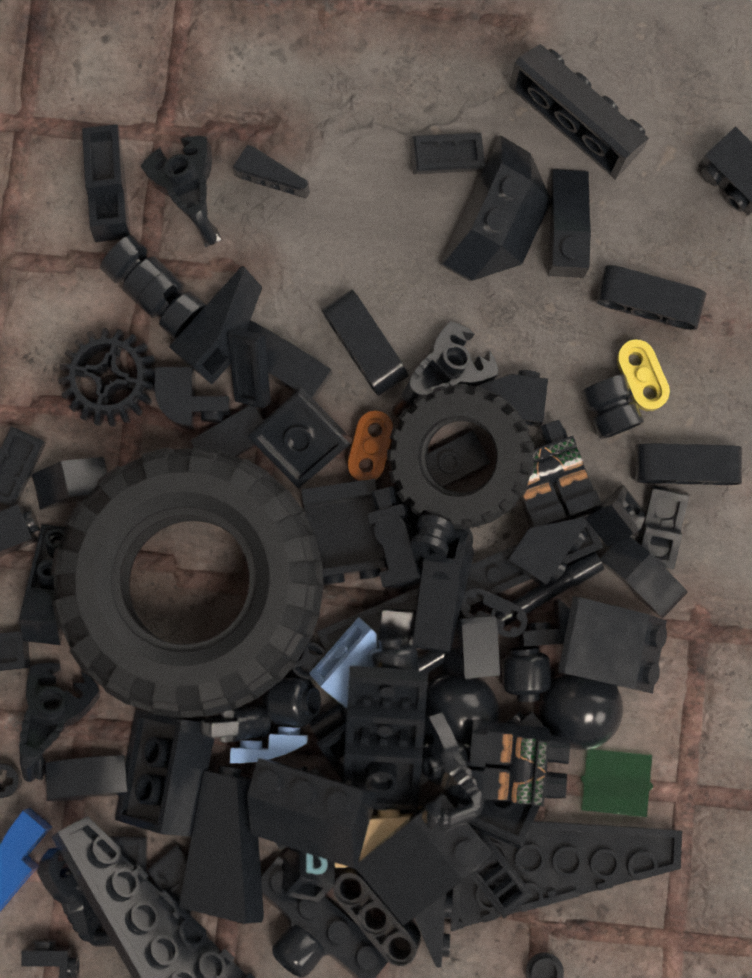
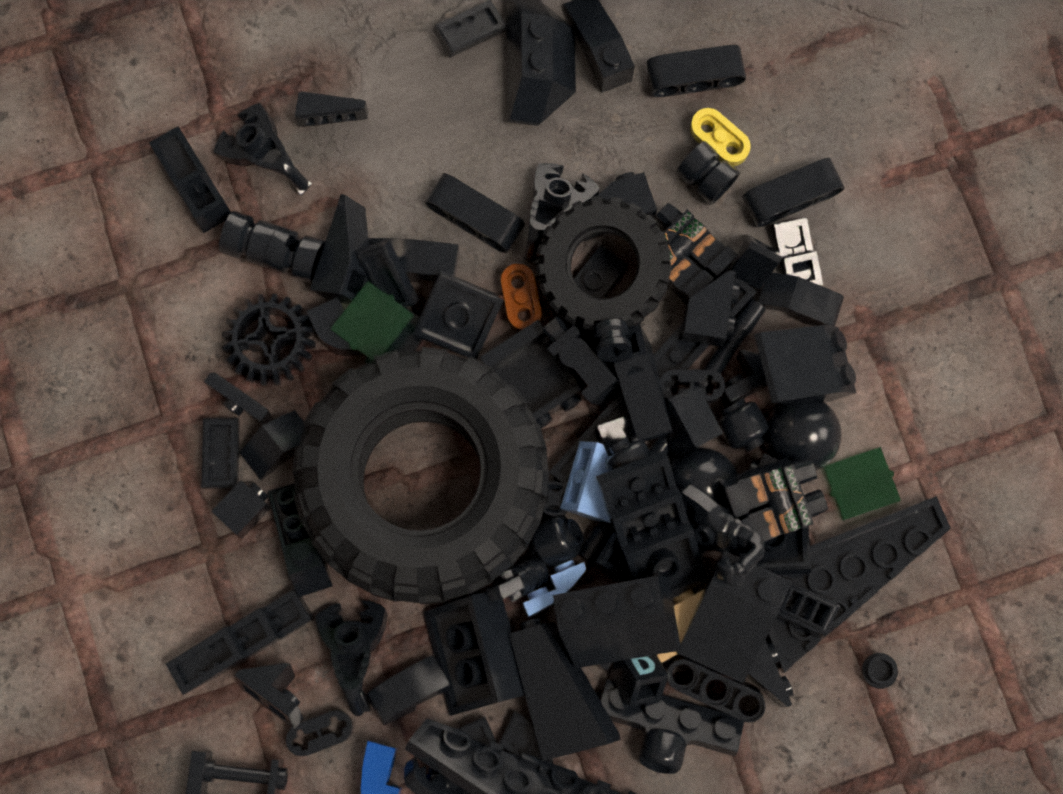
camera: 25 degrees left, 5 degrees down
none -> black plate [204,372,273,425]
none -> clear green piece [331,282,414,361]

